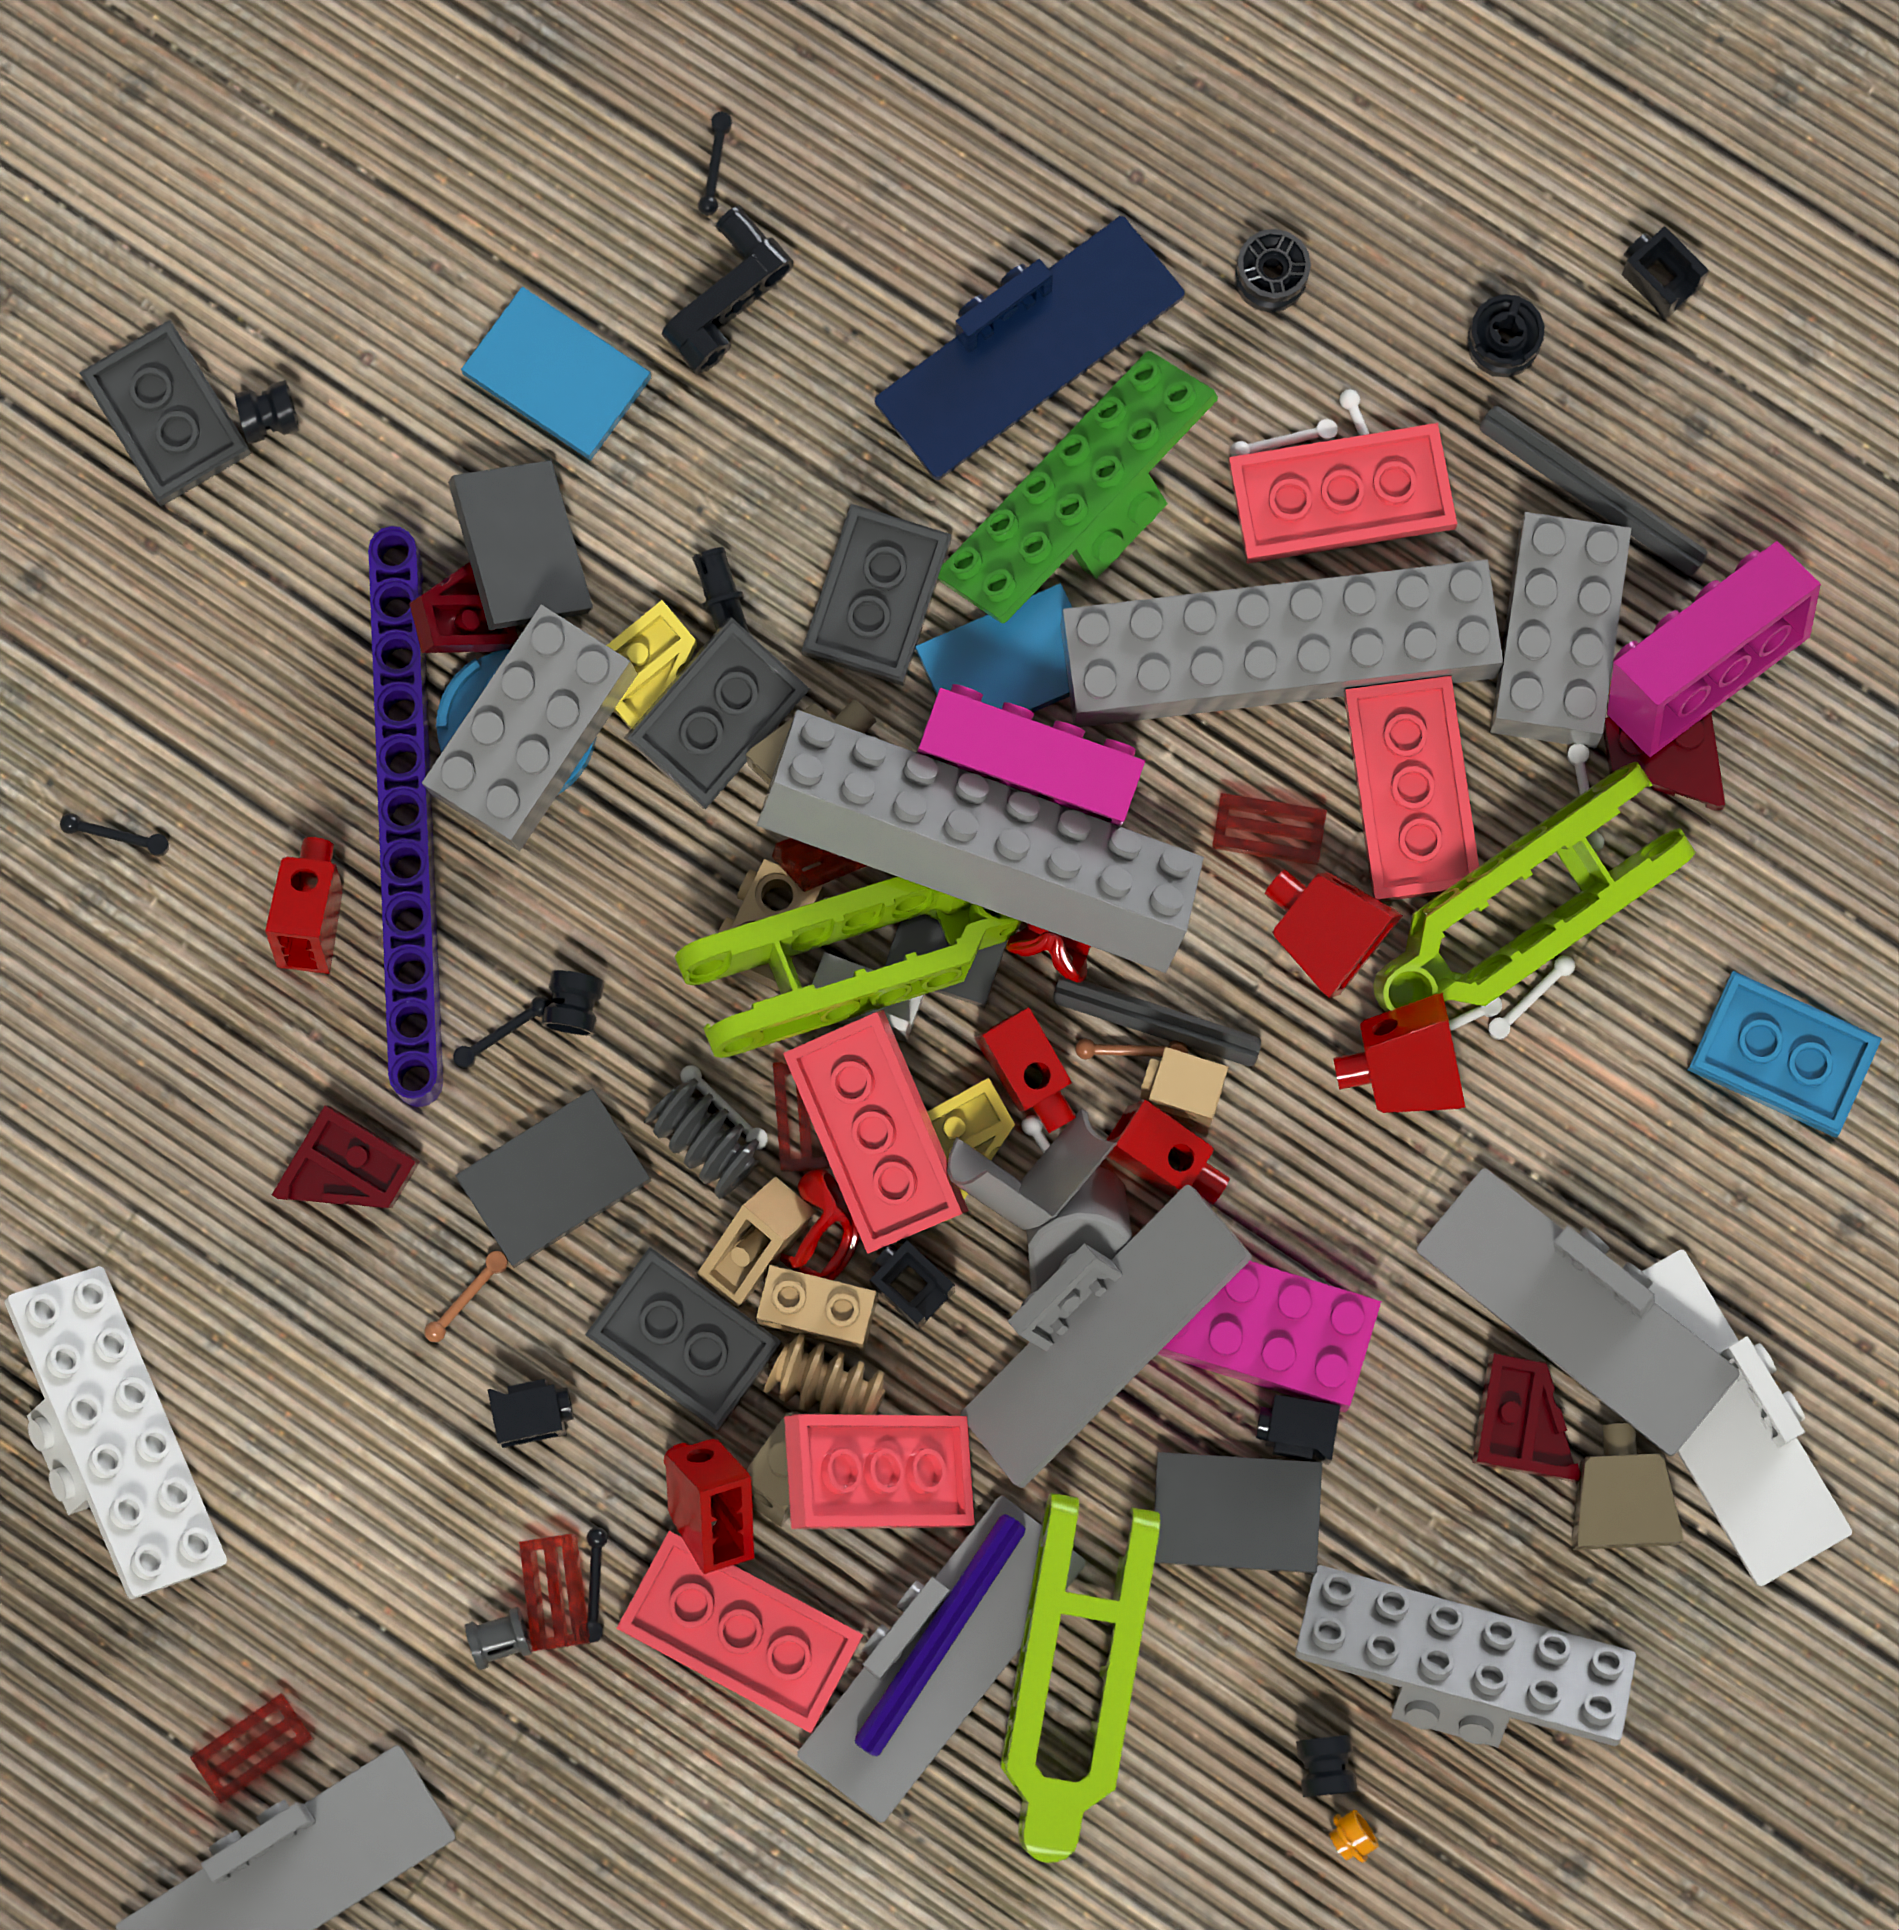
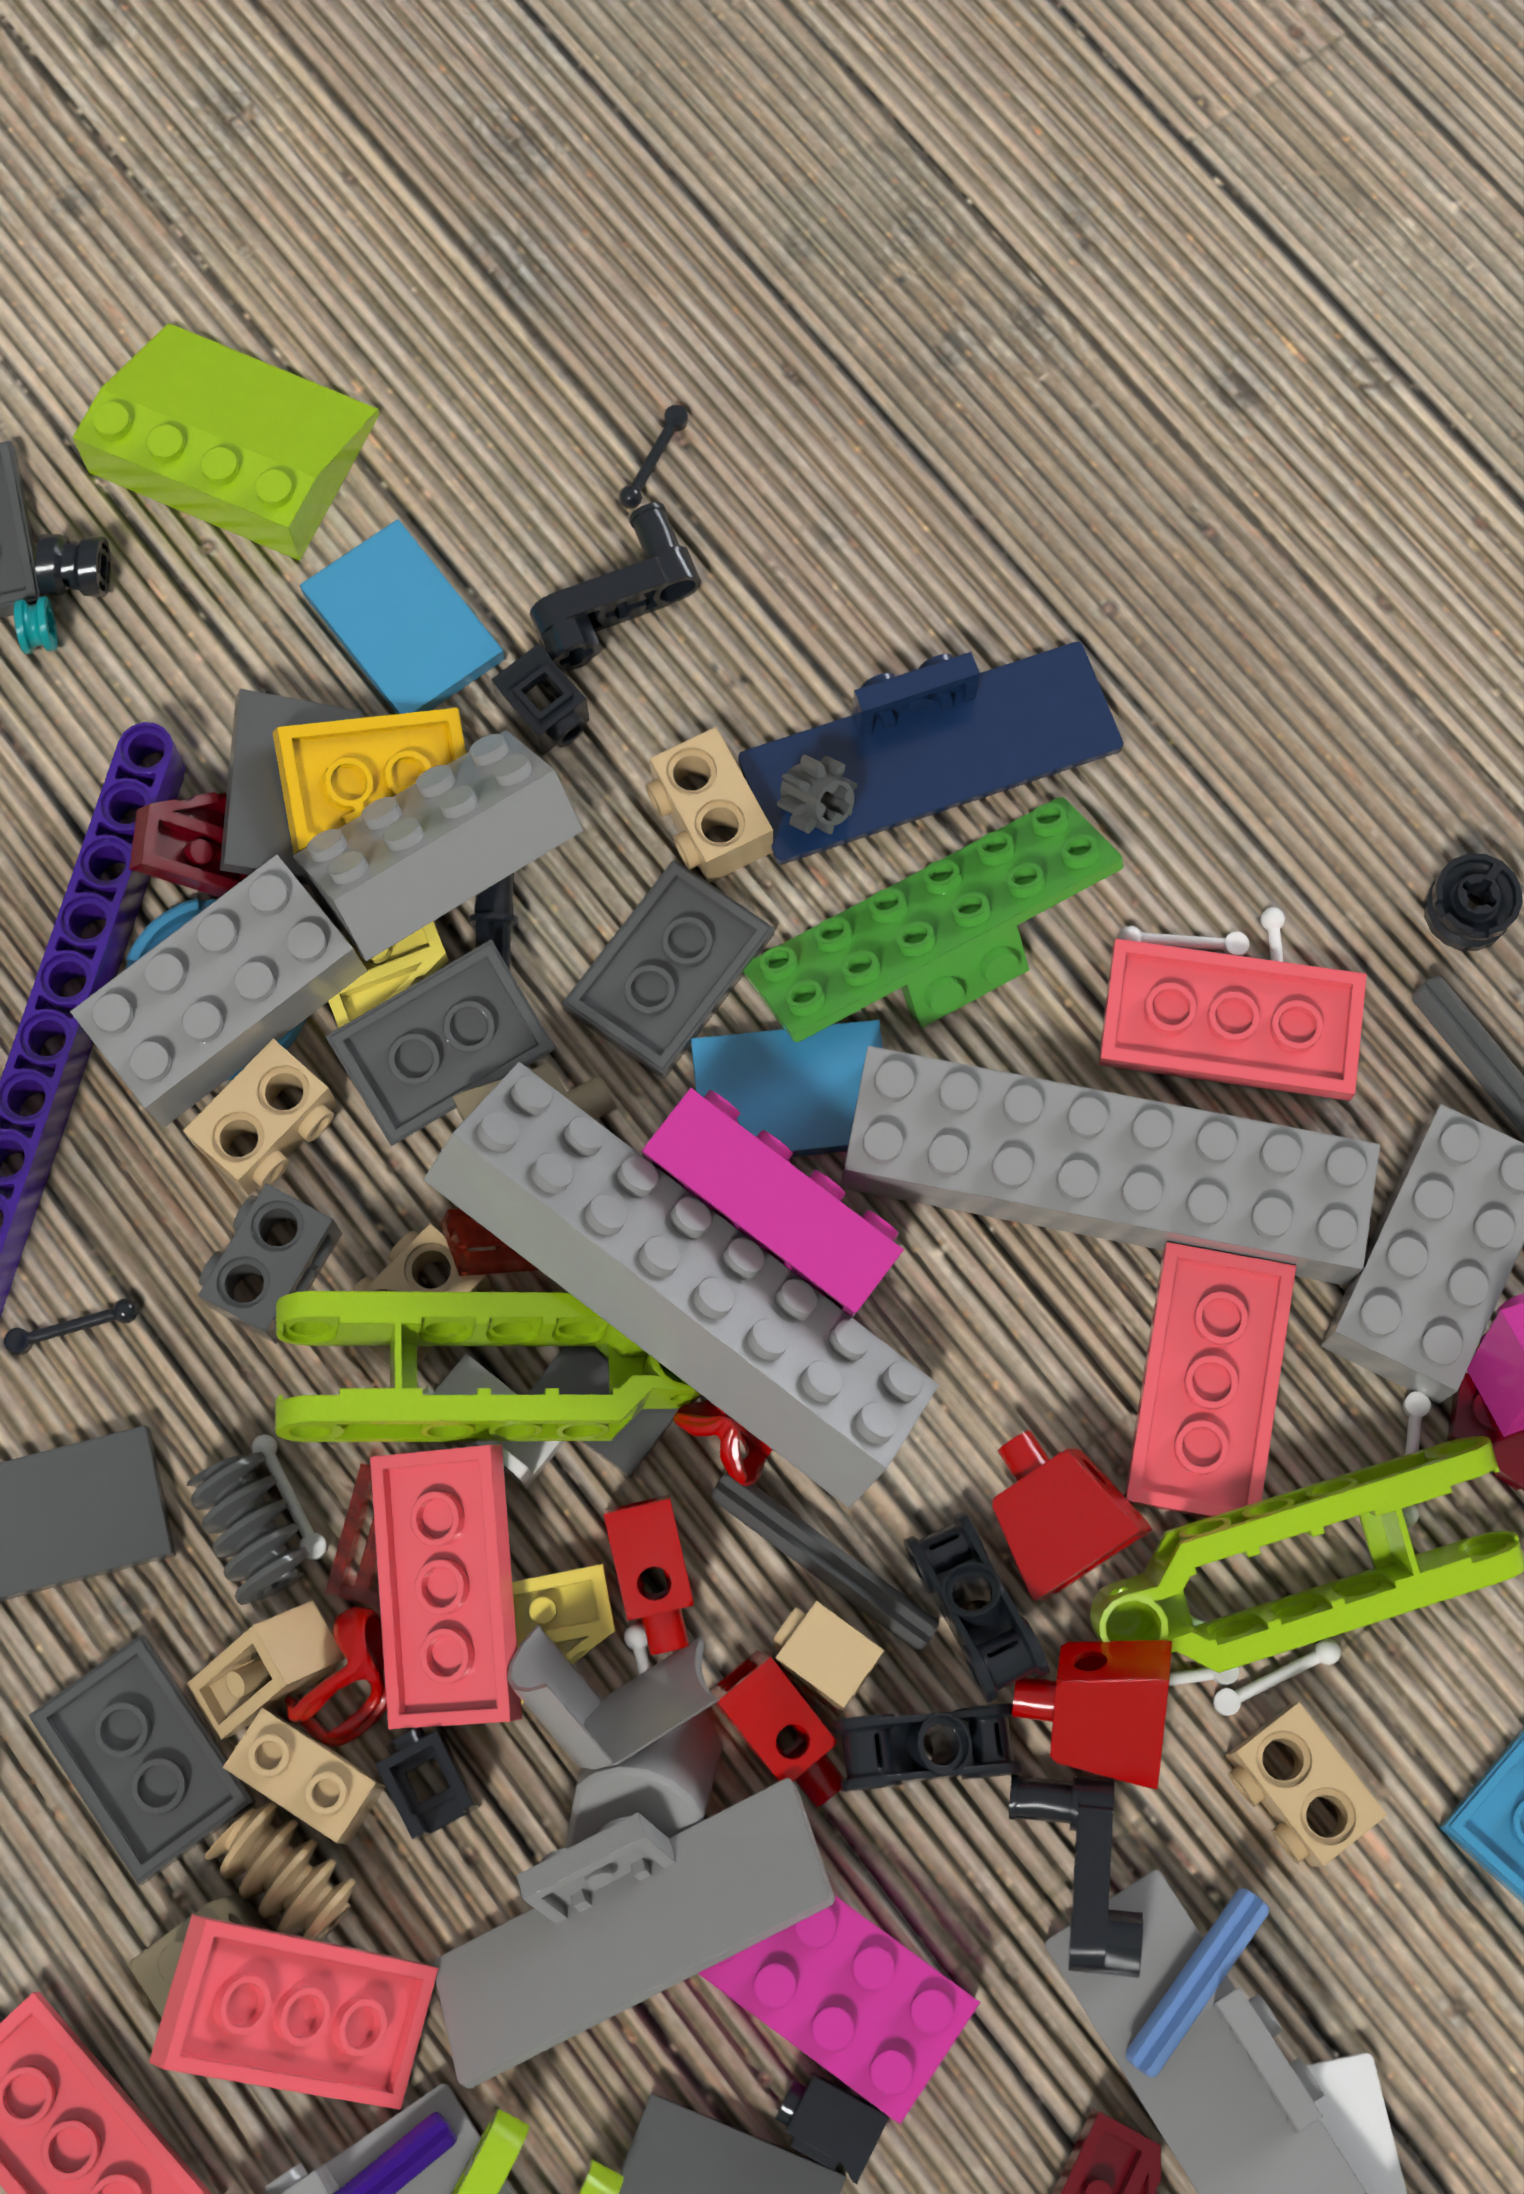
camera: 15 degrees right, 5 degrees down
black wheel [541,970,604,1036] -> none
red torso [664,1439,754,1574] -> none
nougat hinge [1075,1038,1188,1060] -> none
clear red tile [1212,793,1327,865] -> none
black wheel [1234,229,1311,312] -> none
none -> teal bush [14,596,58,654]
none -> lime slope [72,323,380,561]
none -> tan brick [183,1038,338,1196]
none -> dark grey brick [198,1183,342,1344]
none -> yellow wing [272,708,466,855]
none -> light grey brick [293,730,583,961]
none -> black window [491,643,590,756]
none -> tan brick [645,727,773,883]
none -> dark grey gear [777,755,857,834]
none -> black piece [833,1703,1022,1792]
none -> black piece [903,1511,1050,1703]
none -> black beam [1008,1774,1143,1978]
none -> medium blue axle [1125,1888,1269,2078]
none -> tan brick [1225,1702,1387,1867]

